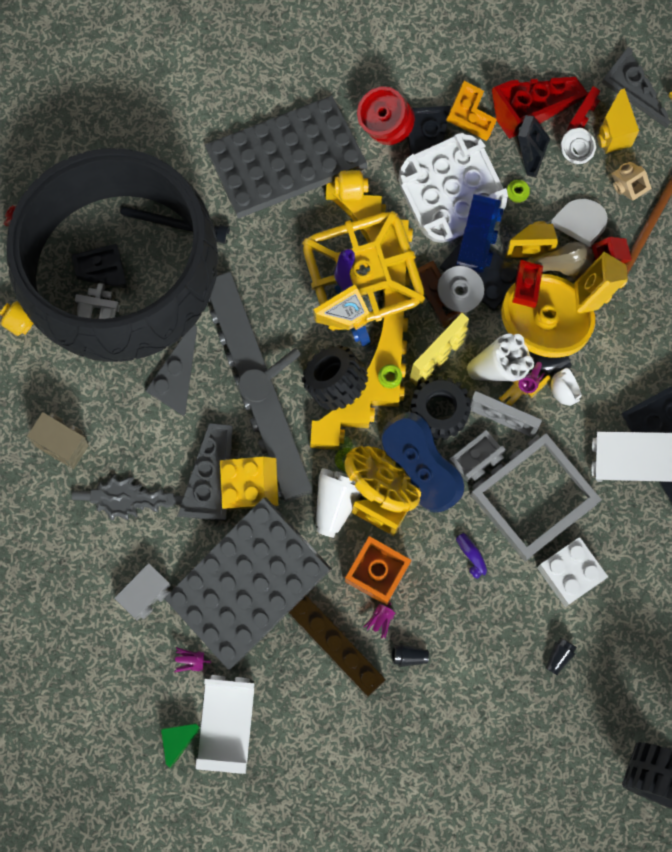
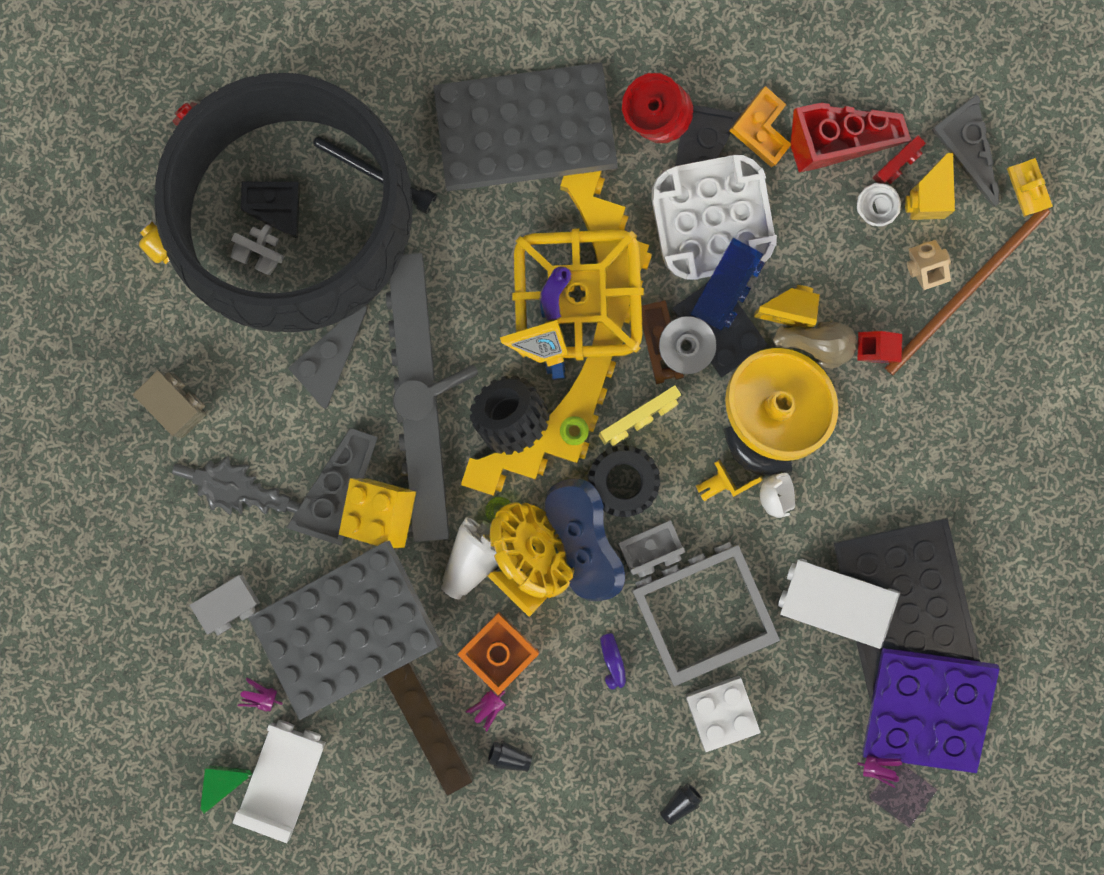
camera: 25 degrees right, 10 degrees up
yellow head [335,170,368,201] -> none
white cone [467,334,534,381] -> none
light grey tile [470,391,542,437] -> none
lime plate [507,180,530,203] -> none
red plate [512,260,543,308] -> none
black wing [518,115,550,178] -> none
magenta piece [518,362,545,393] -> none
white tile [551,199,607,247] -> none
yellow slope [575,252,628,314] -> none

